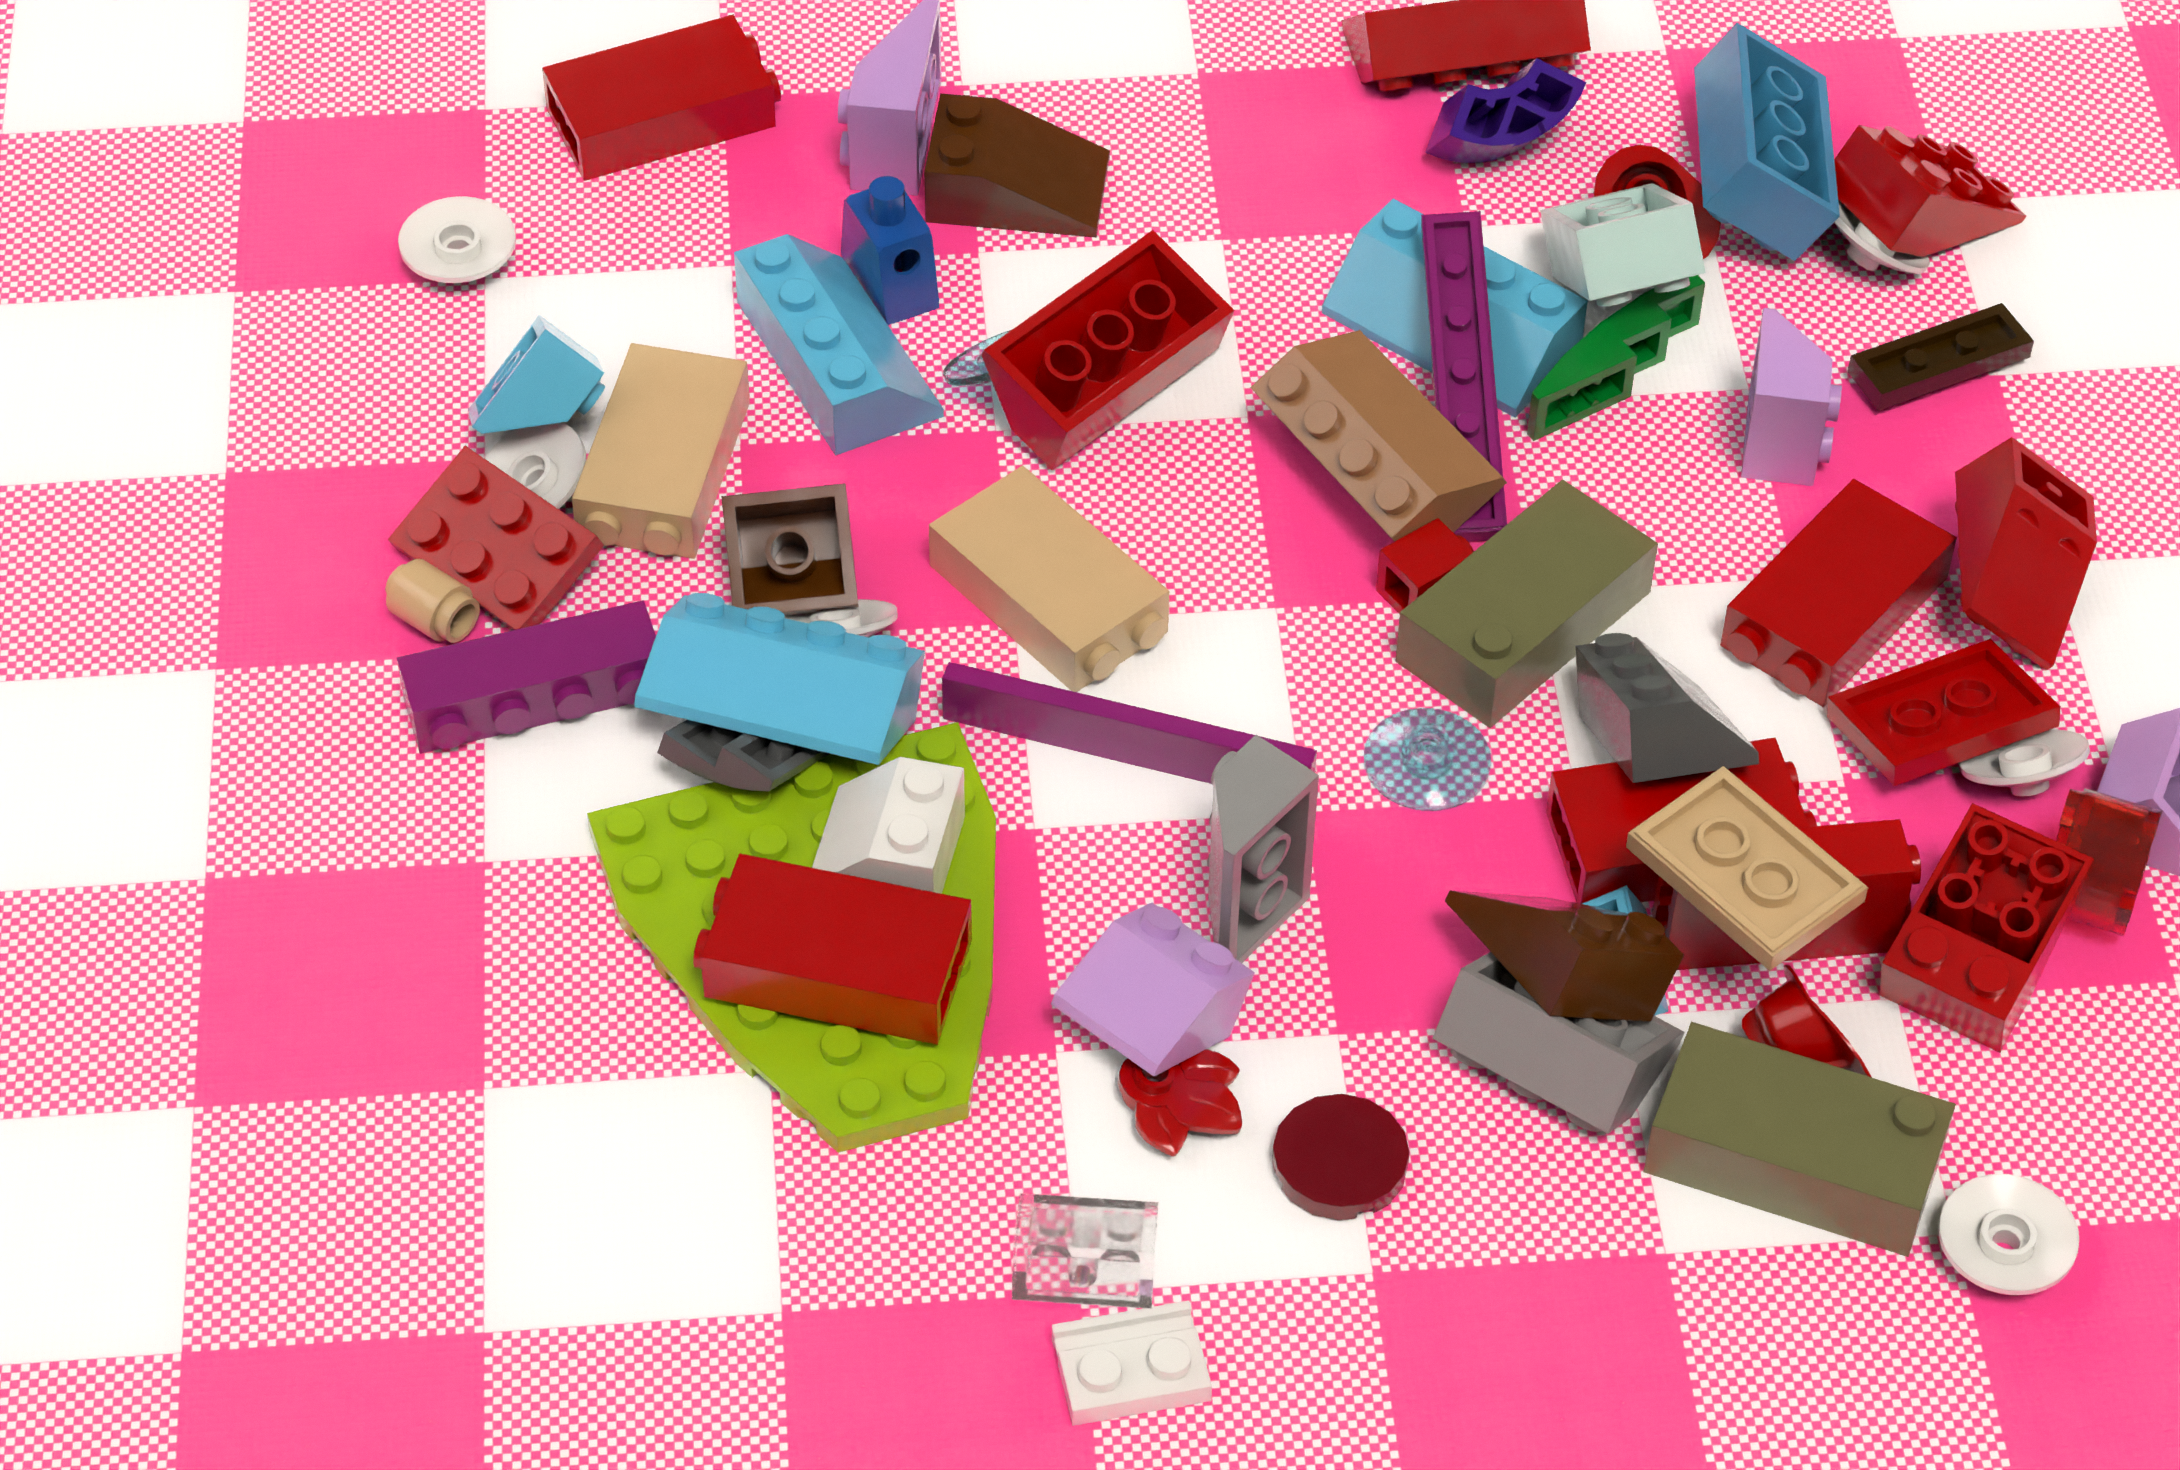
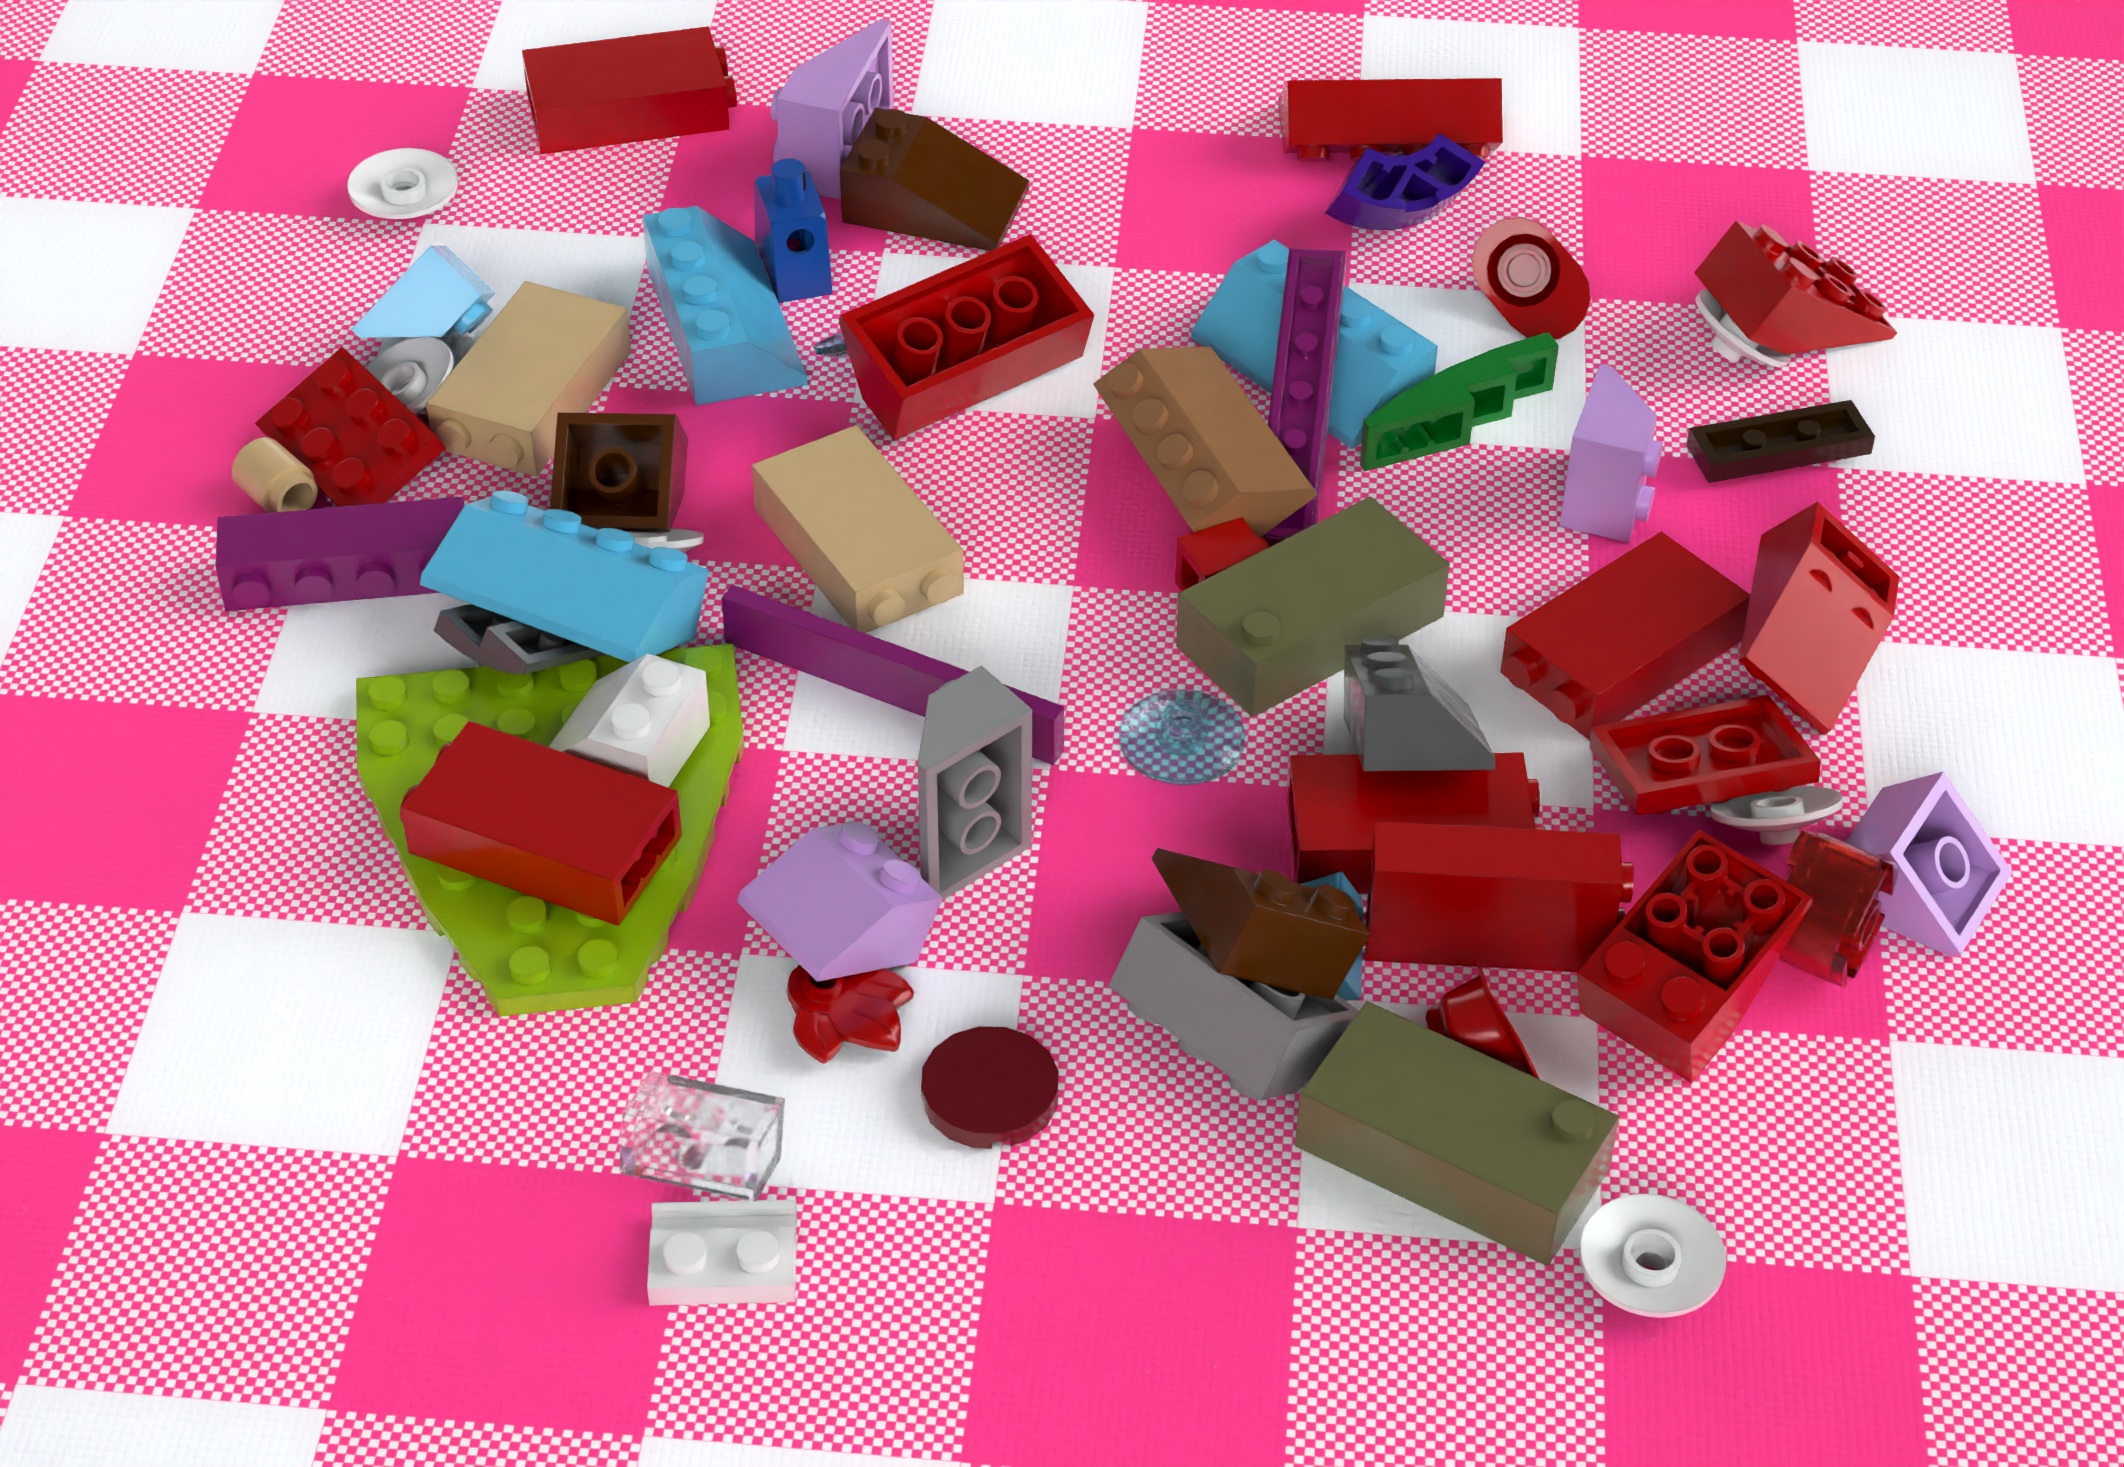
camera: 10 degrees right, 5 degrees down
light aqua brick [1540,183,1706,306] -> none
tan tile [1626,766,1868,971] -> none
dark azure brick [1694,22,1840,261] -> none

